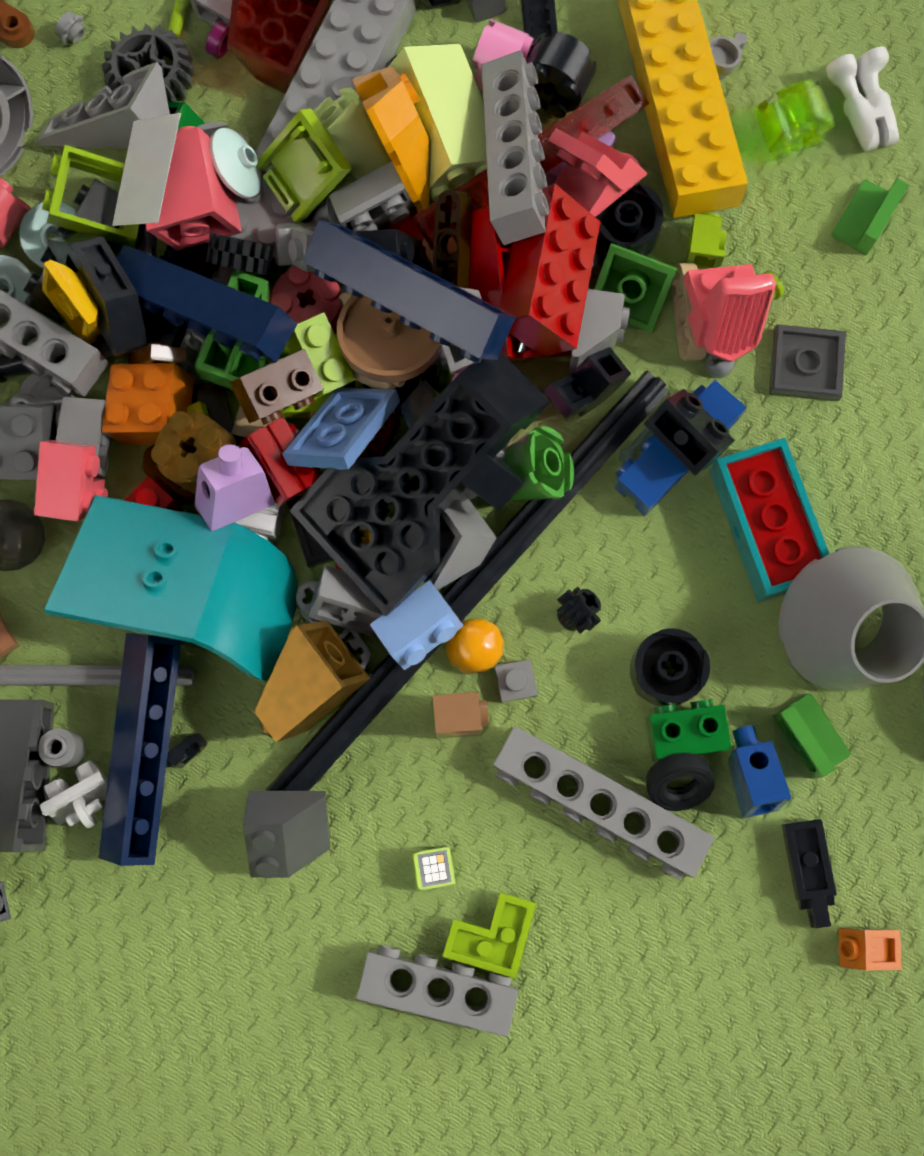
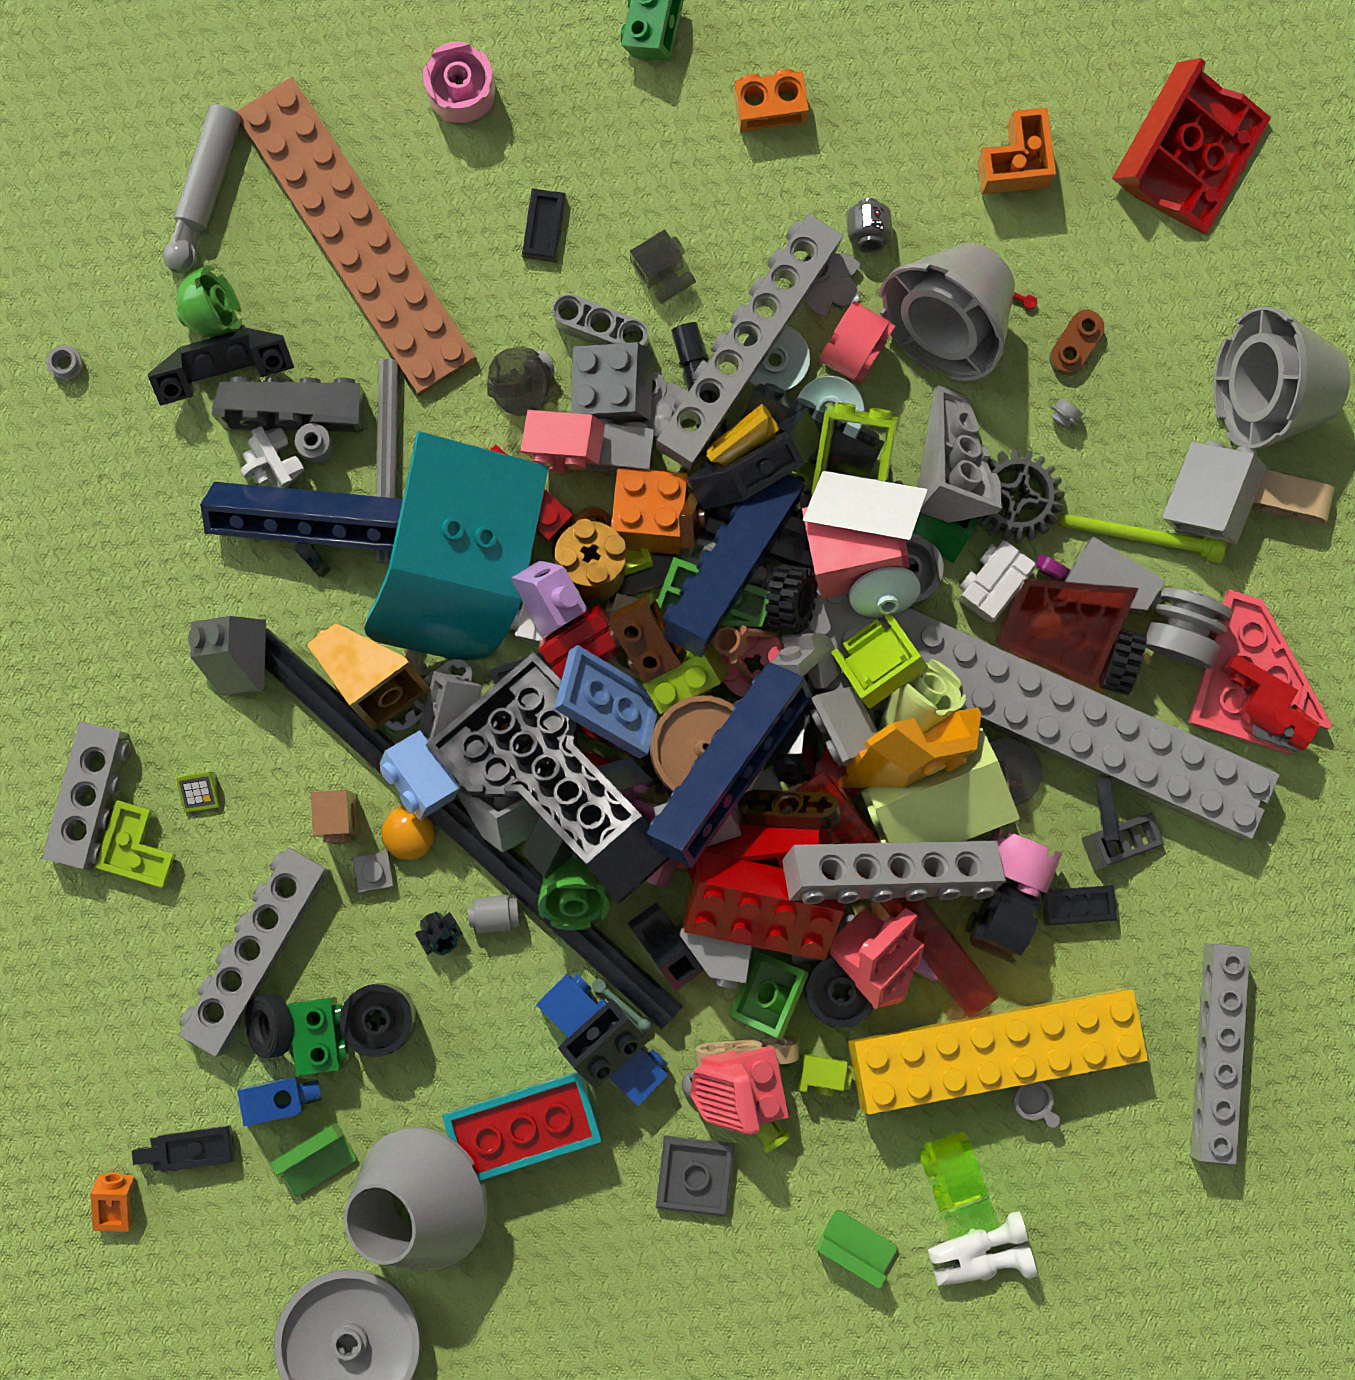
camera: 85 degrees right, 5 degrees up
none -> light grey brick [468,895,520,934]
none -> nougat plant [712,625,779,684]
none -> white brick [958,540,1037,624]

